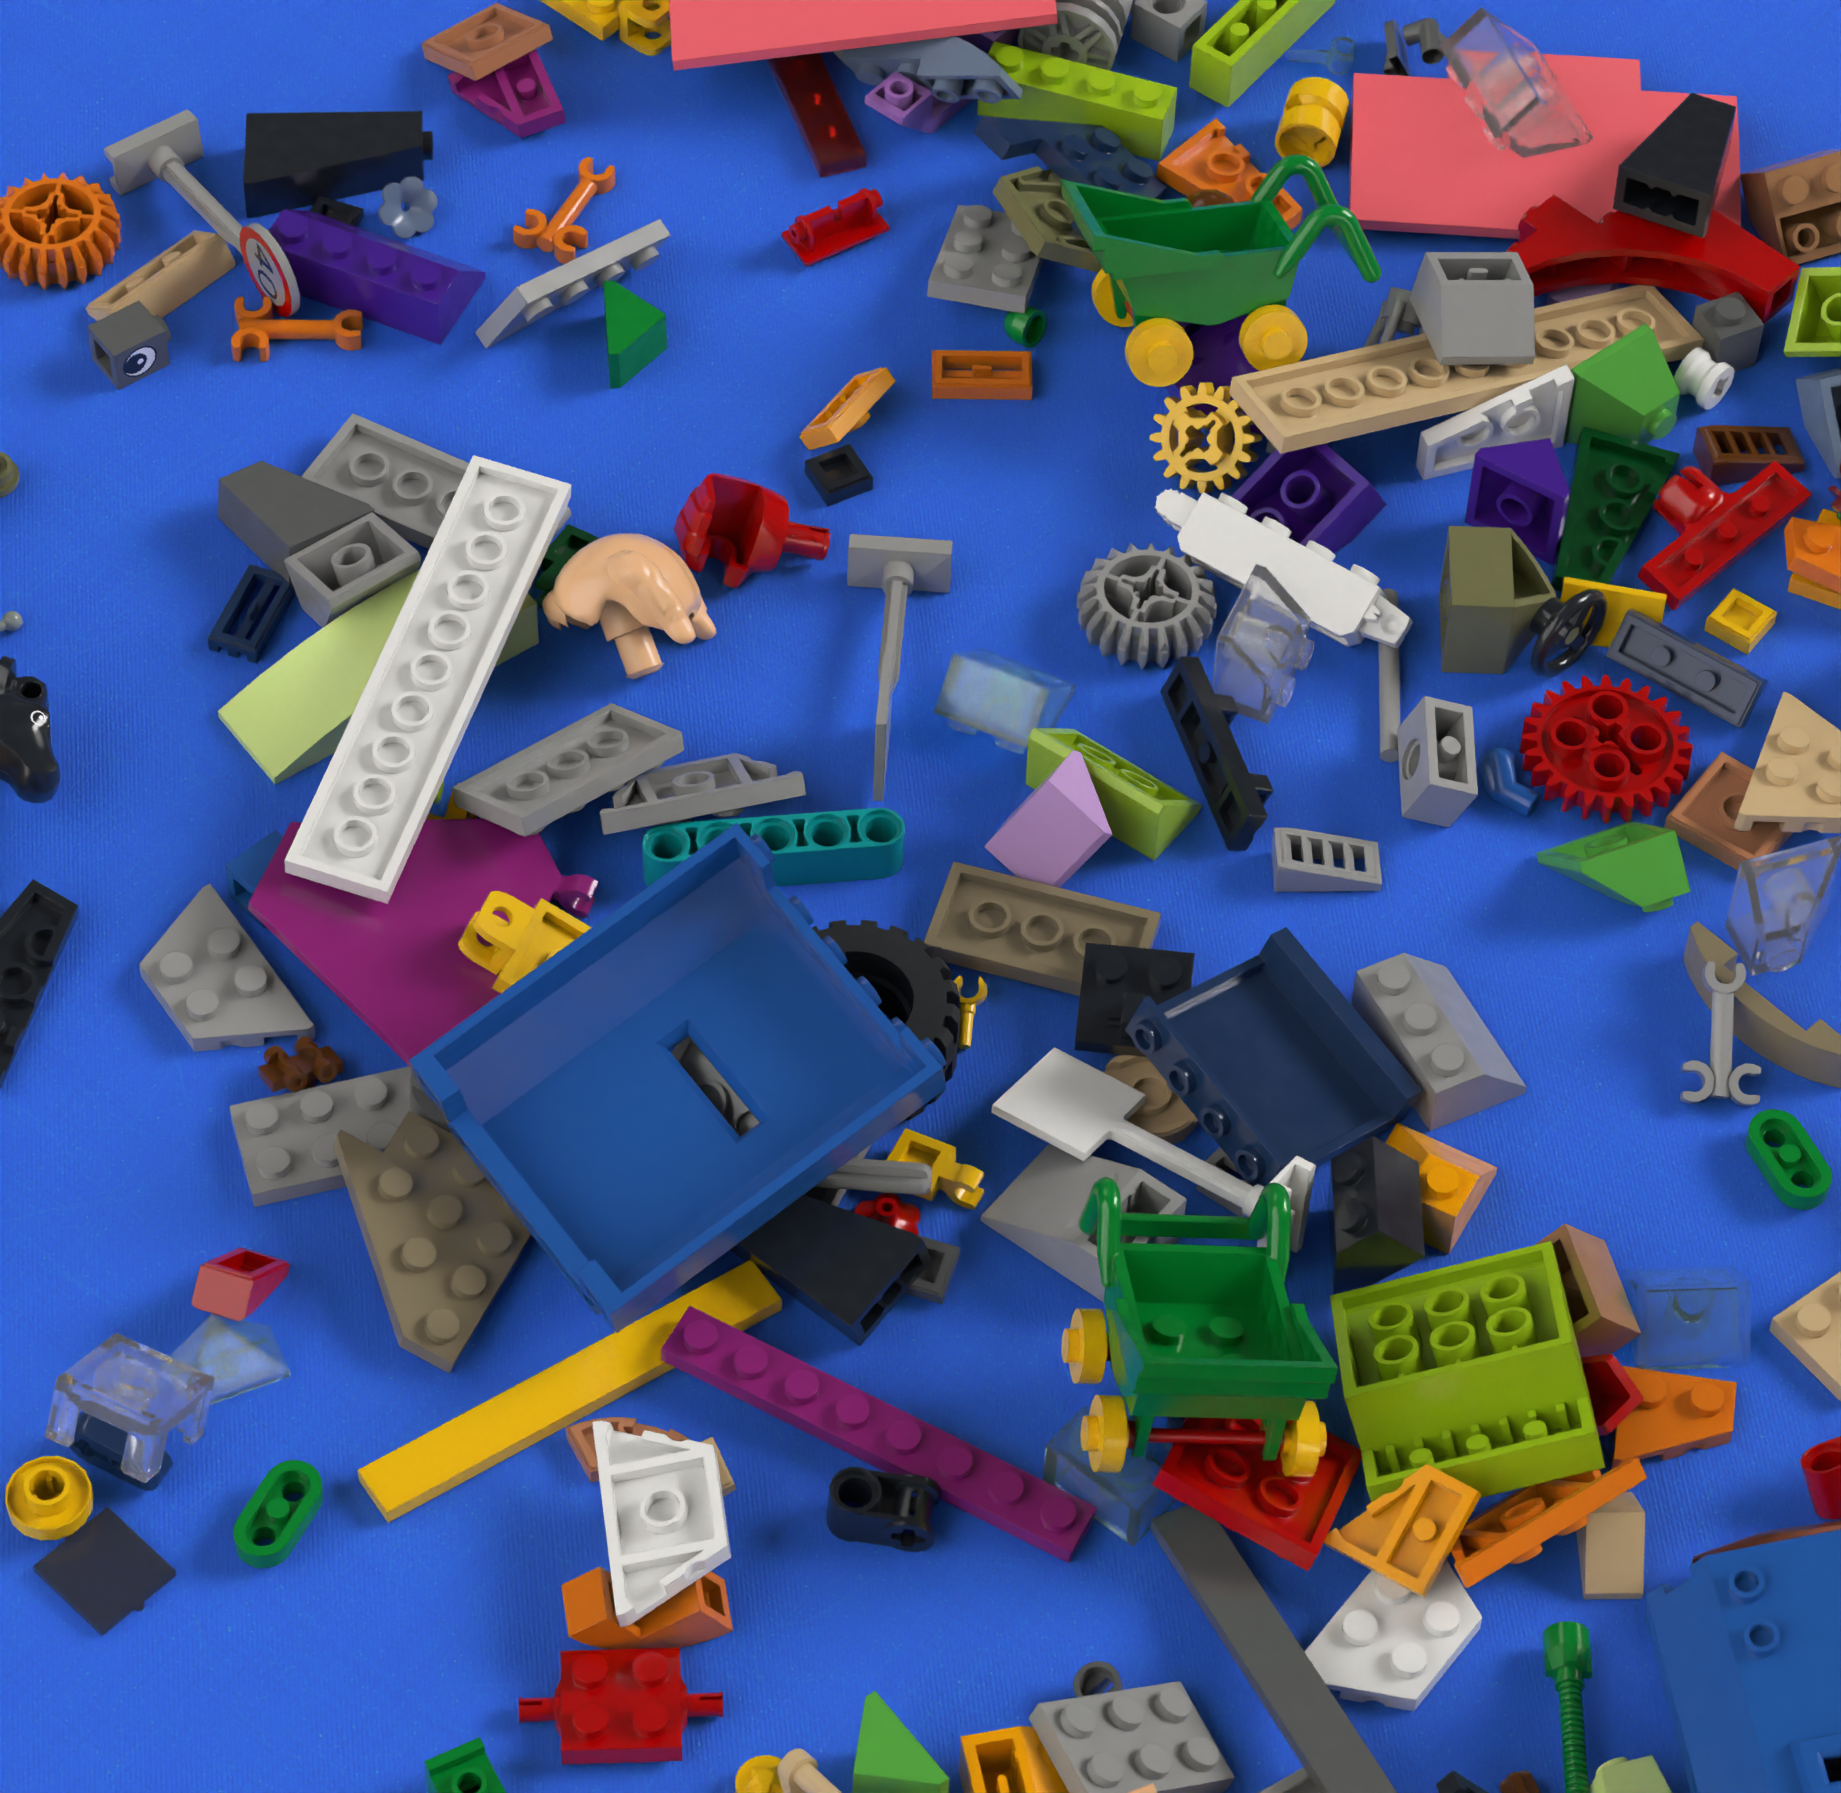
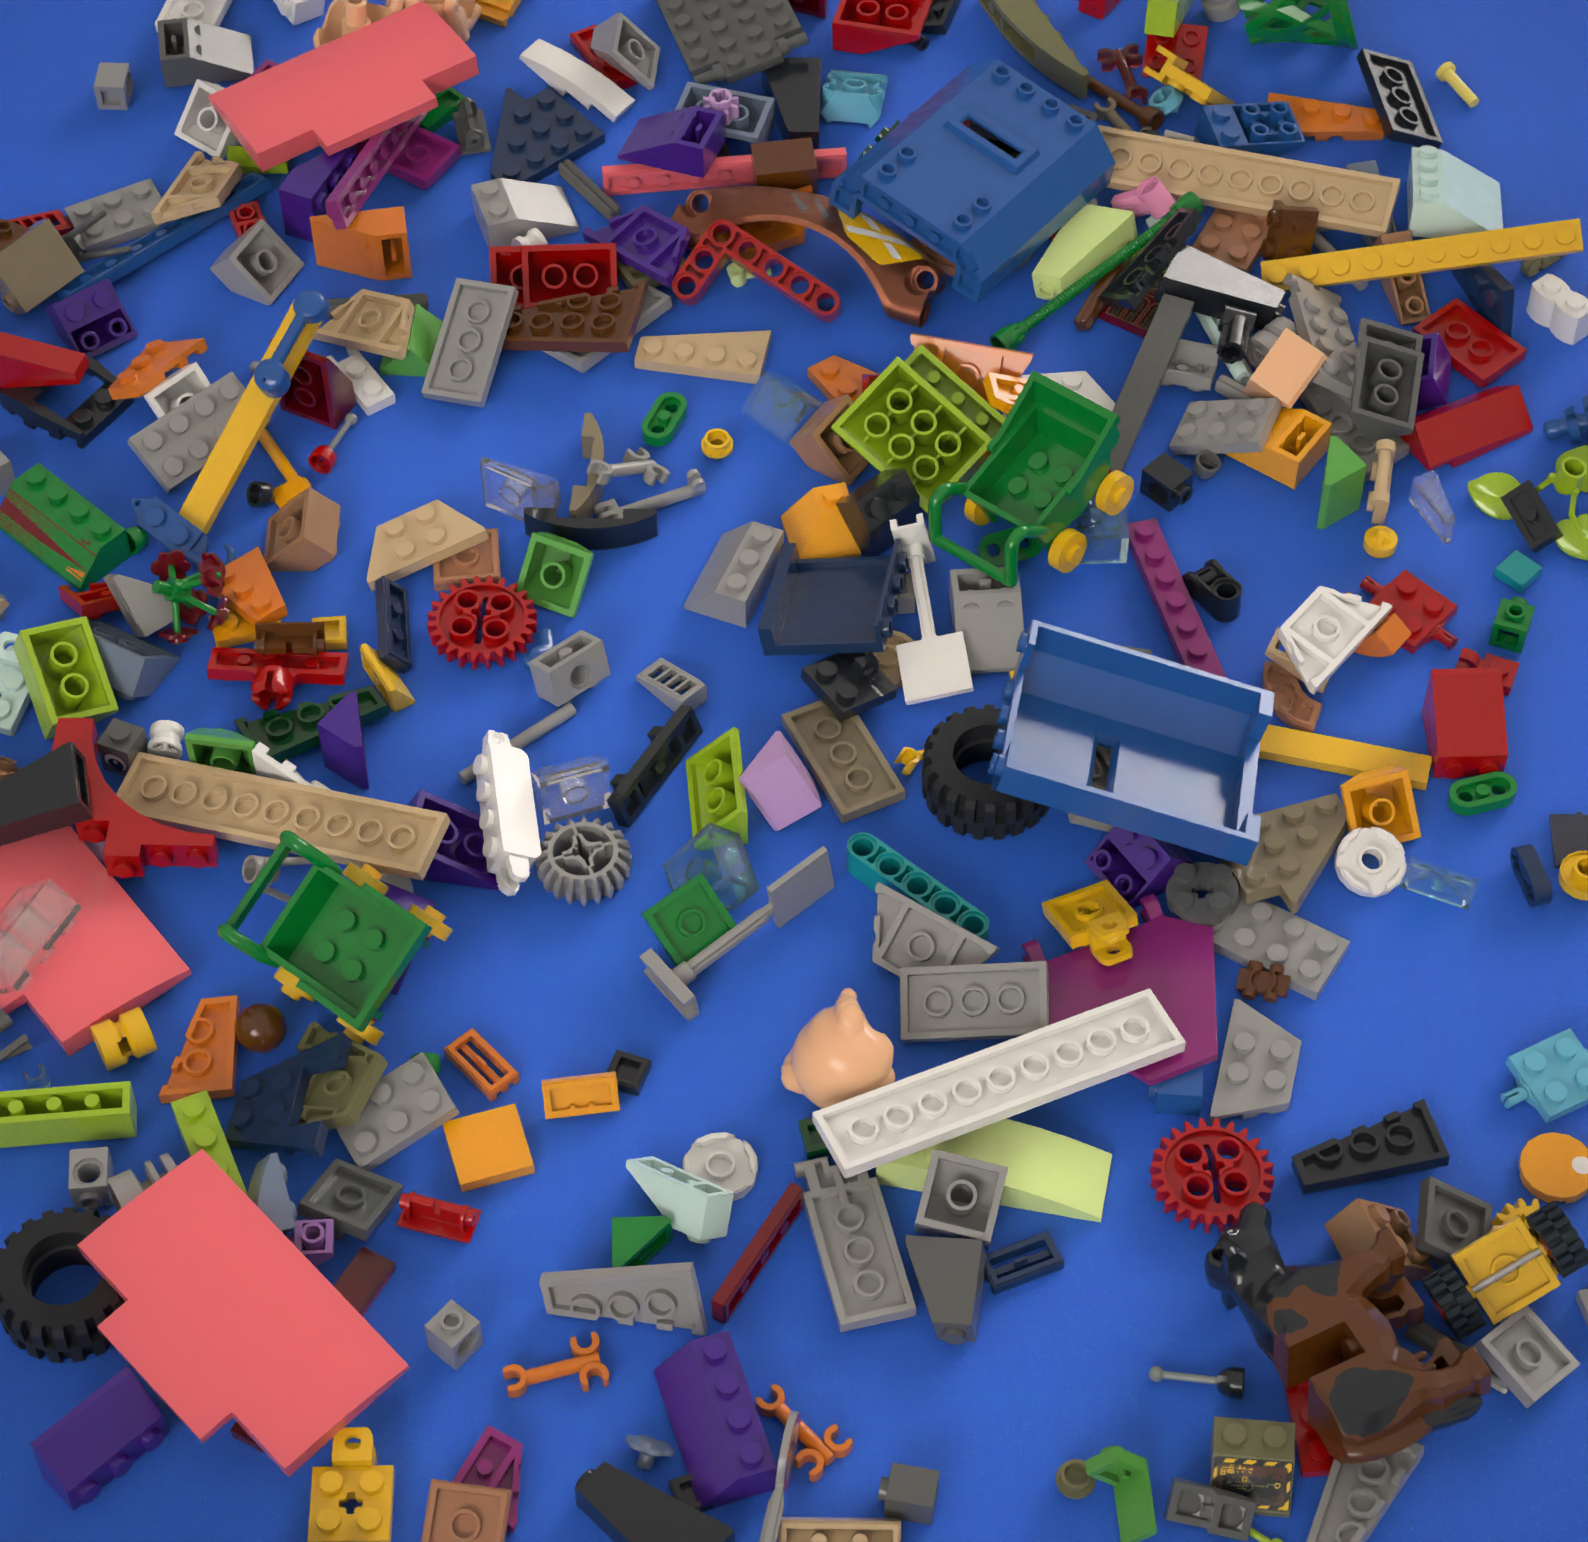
camera: 130 degrees left, 0 degrees up
clear panel [45,1333,216,1483] -> none
slope [192,1247,290,1321] -> none
red piece [674,473,830,588] -> none
yellow gear [1150,382,1262,493] -> none
light grey slope [1409,252,1535,366] -> none
olive piece [1438,526,1607,678] -> none
reddish brown slope [1693,425,1805,485] -> none
none -> reddish brown hinge [254,622,326,656]
none -> dark grey hinge [298,1158,403,1242]
none -> light grey brick [424,1299,483,1371]
none -> light orange tile [443,1103,535,1192]
none -> black slope [523,507,658,550]
none -> light grey hinge [593,469,706,519]
none -> light aqua slope [626,1156,734,1244]
none -> green hinge [640,873,736,967]
none -> white tile [683,1132,758,1202]
none -> yellow plate [701,428,734,459]
none -> dark red tile [711,1182,804,1324]
none -> black brick [1140,452,1194,512]
none -> red gear [1150,1118,1275,1234]
none -> white tile [1334,827,1407,898]
none -> light orange slope [1340,765,1421,843]
none -> red slope [1422,667,1508,779]
none -> red plate [1456,648,1520,696]

